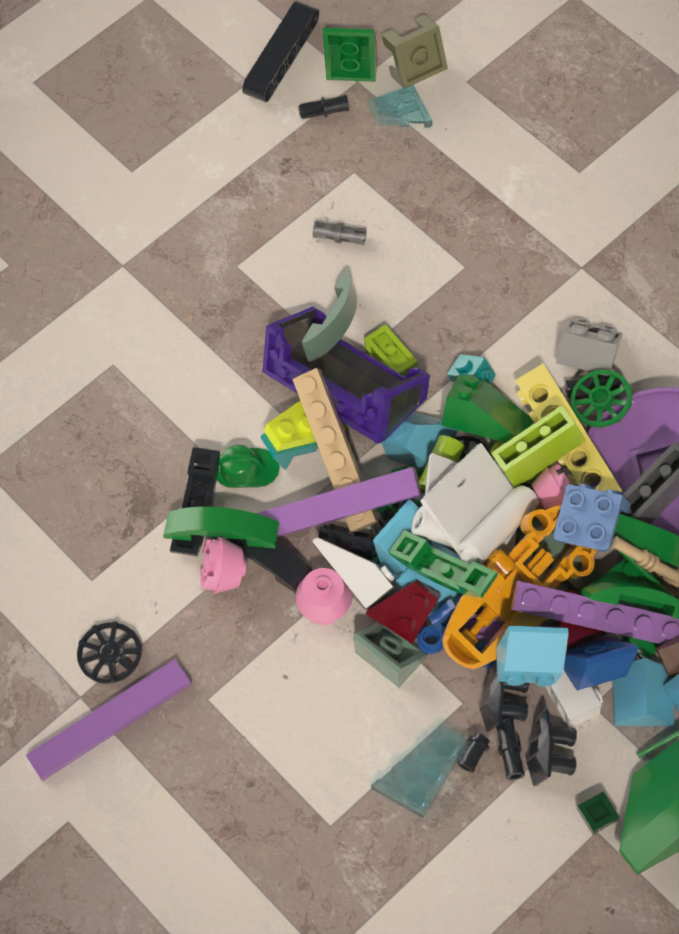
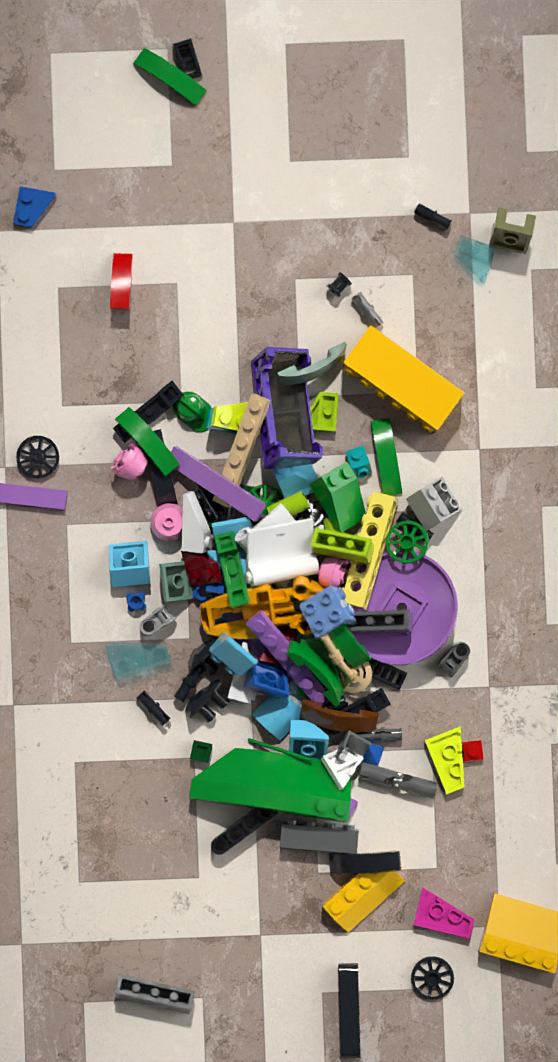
camera: 35 degrees right, 25 degrees up
black beam [242,1,319,103] -> none
green slope [322,28,378,82] -> none
black pin [457,732,490,773] -> none
none -> medium azure slope [109,541,151,587]
none -> red slope [110,253,133,310]
none -> blue plate [126,592,146,612]
none -> black pin [136,690,171,726]
none -> light grey piece [140,603,177,635]
none -> black bush [327,272,352,298]
none -> yellow brick [342,325,464,433]
none -> green slope [371,418,402,495]

